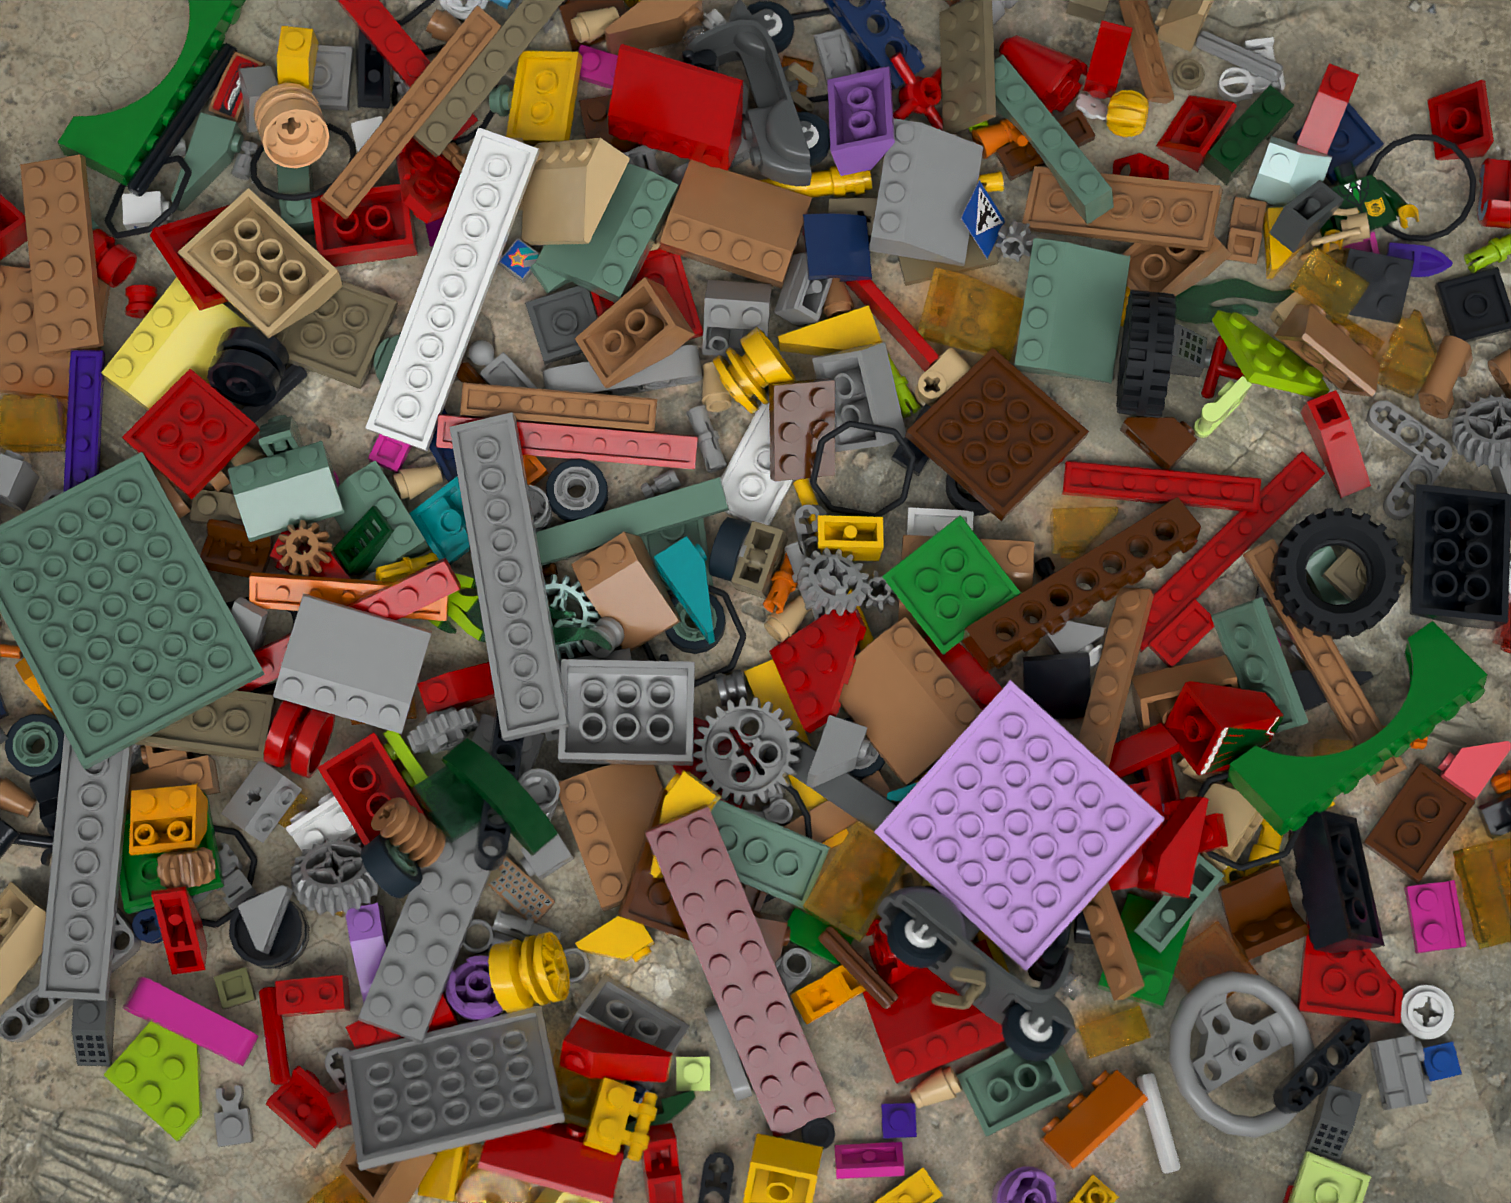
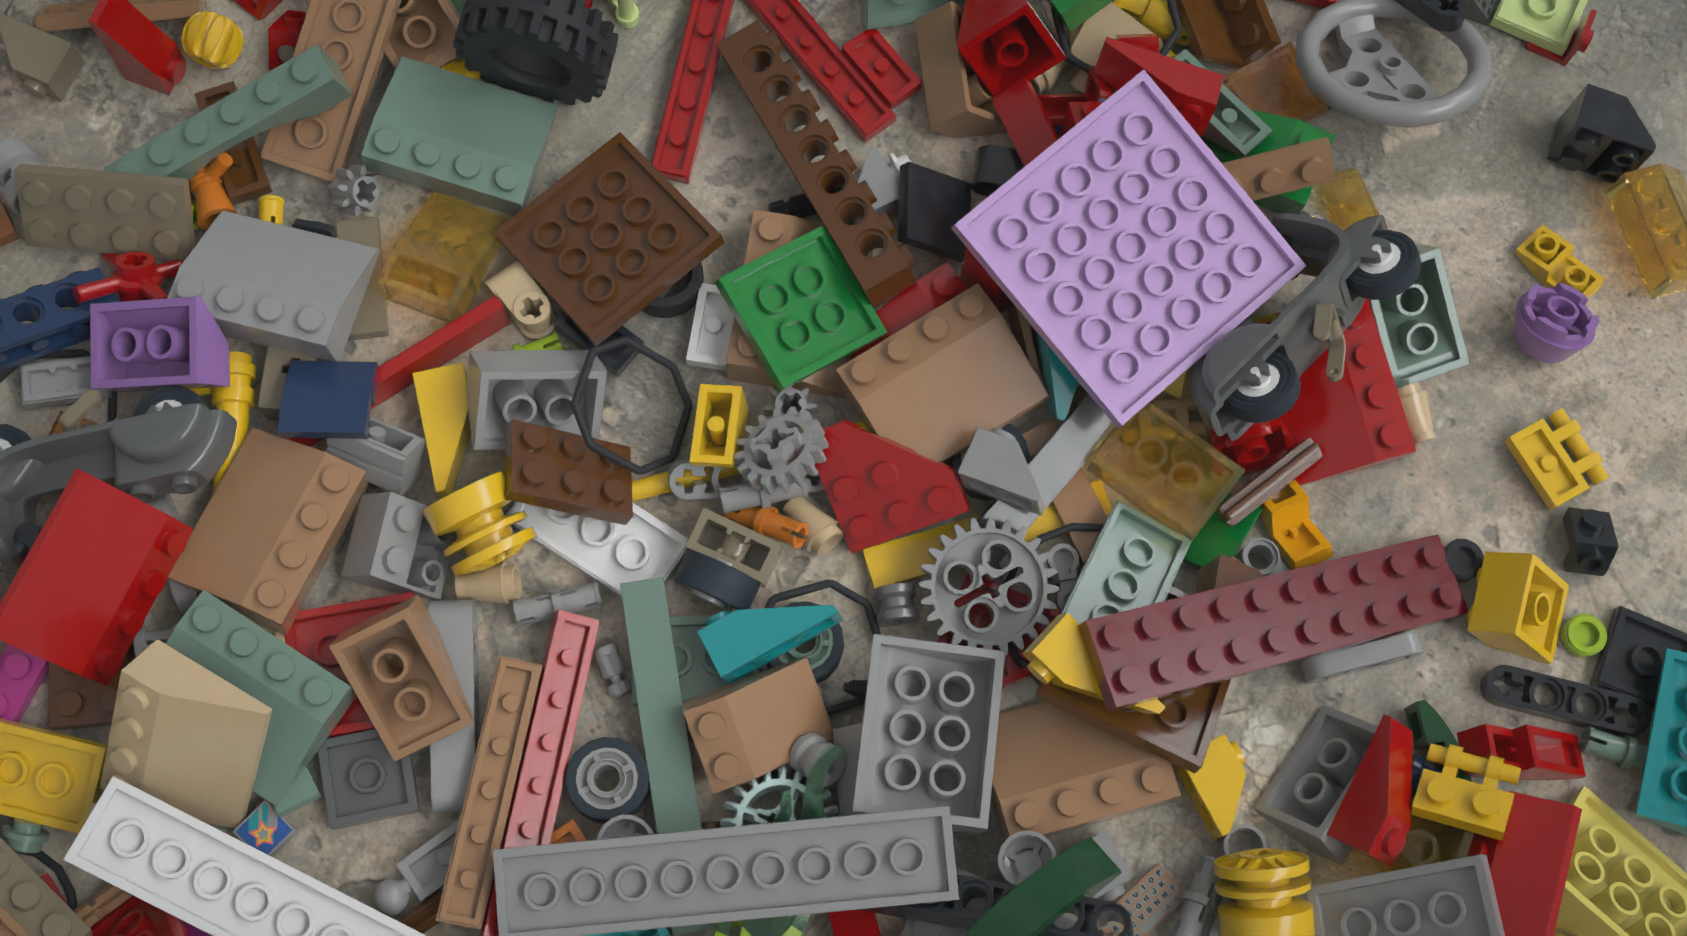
camera: 95 degrees left, 5 degrees down
yellowish green plate [676,1057,710,1092] -> none
medium nougat cone [823,278,854,319] -> none
dark pink plate [834,1142,904,1179] -> none
dark purple plate [881,1103,917,1139] -> none
blue sticker [961,180,1005,259] -> none
red cone [999,35,1088,116] -> none
orange slope [1040,1070,1148,1170] -> none
clear yellow slope [1050,507,1118,558] -> none
white plant [1076,94,1108,120] -> none
medium nougat plate [1078,587,1154,767] -> none
reddish brown slope [1120,417,1197,470] -> none
white axle [1136,1073,1180,1174] -> none

